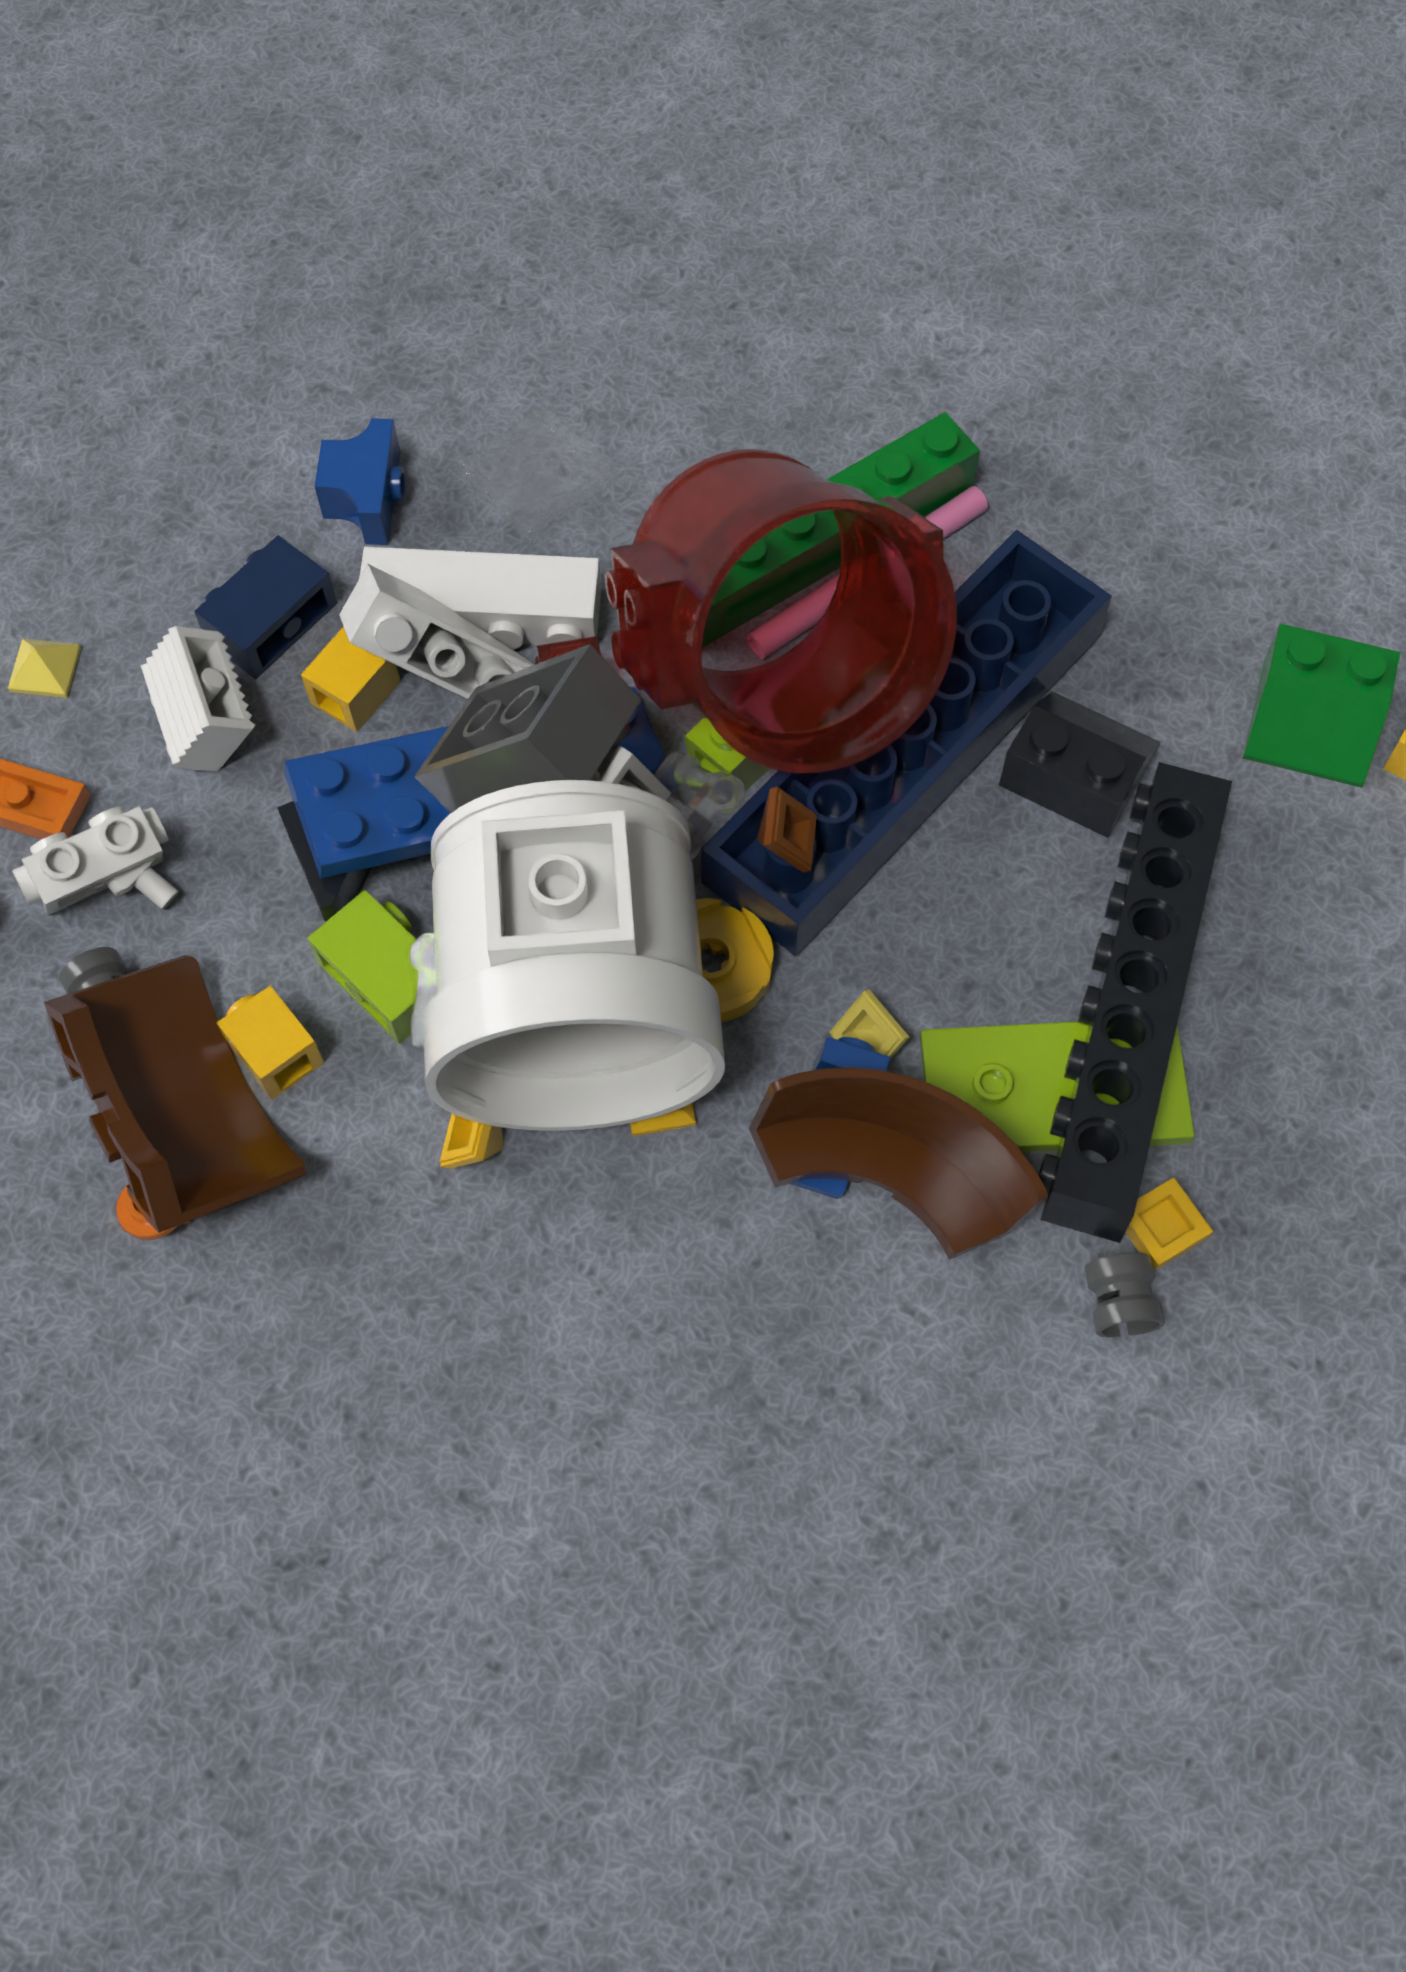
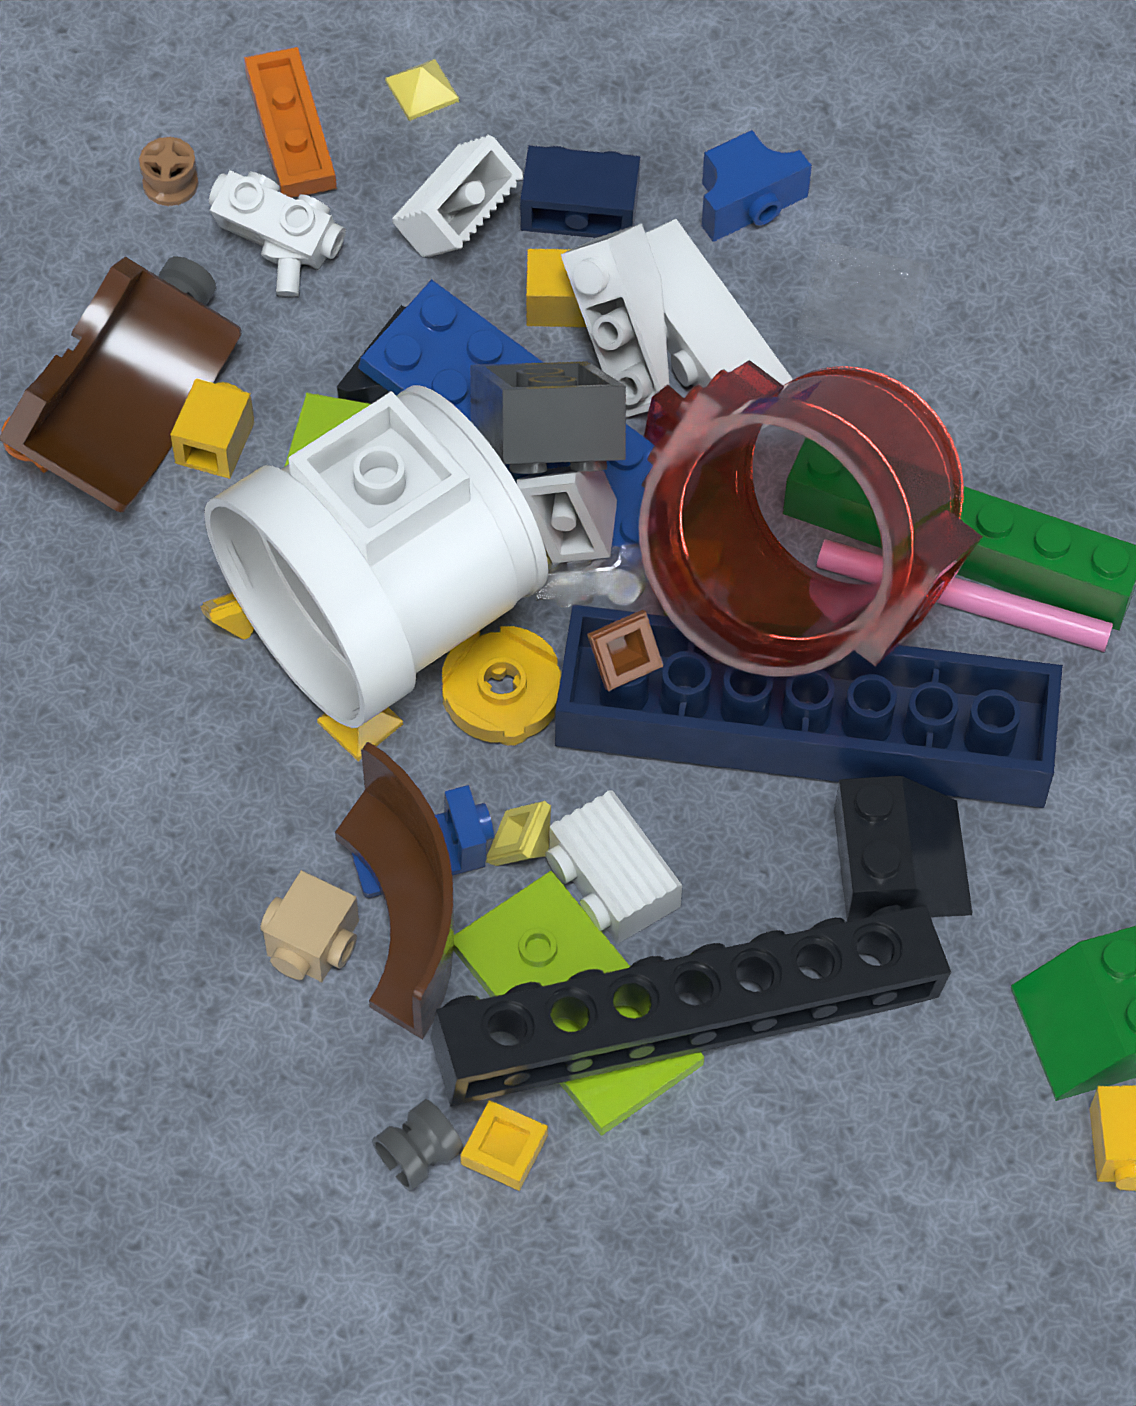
camera: 55 degrees right, 5 degrees down
none -> tan brick [261,870,359,982]
none -> white brick [546,790,682,944]

